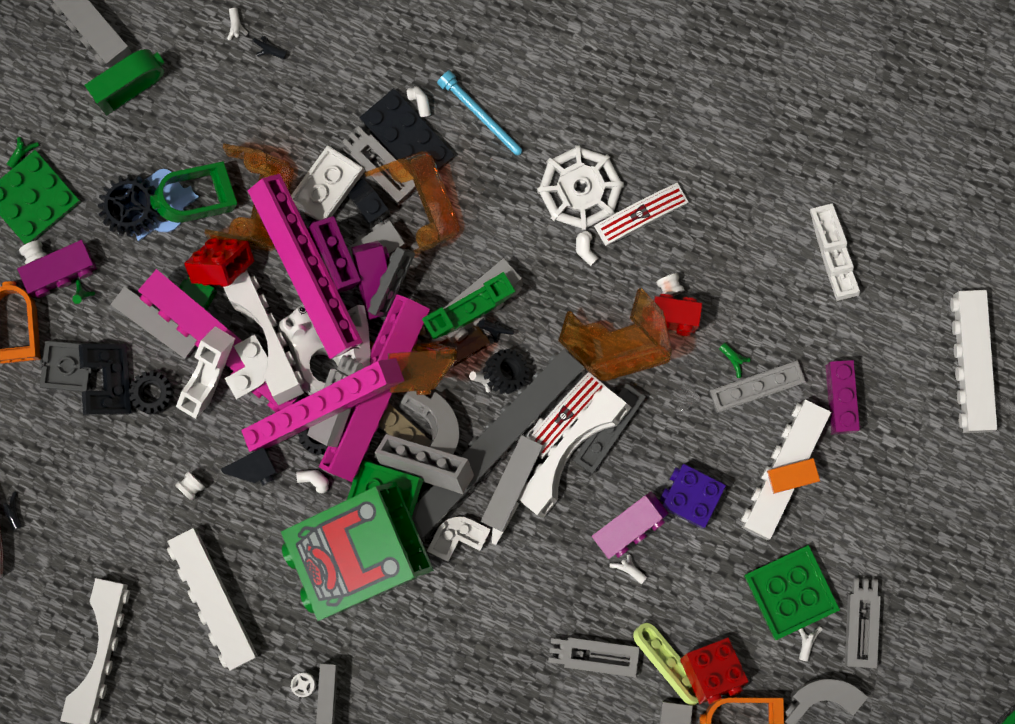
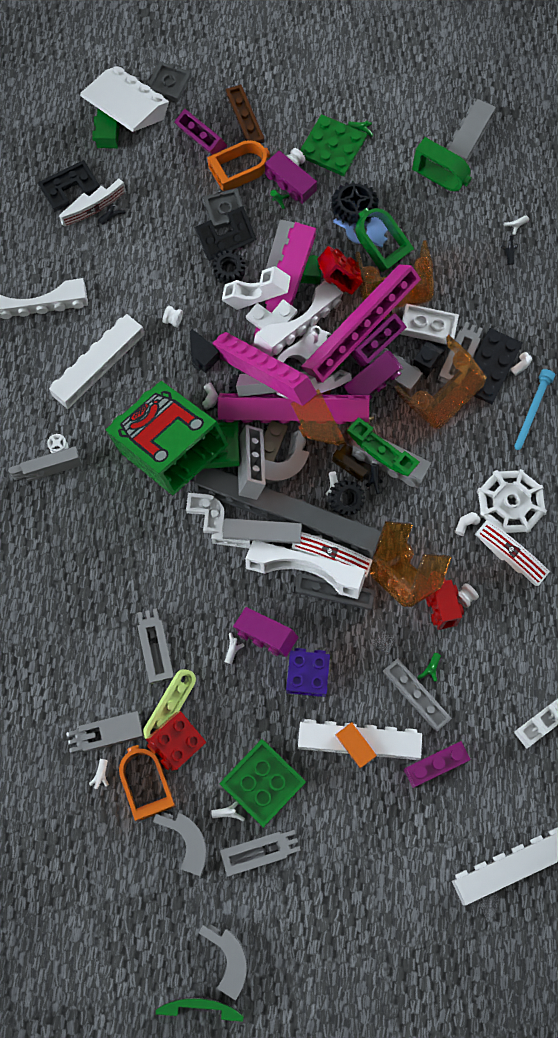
camera: 70 degrees right, 10 degrees down
dark grey plate [368,247,416,317] -> none
none -> light grey arch [199,923,247,1000]

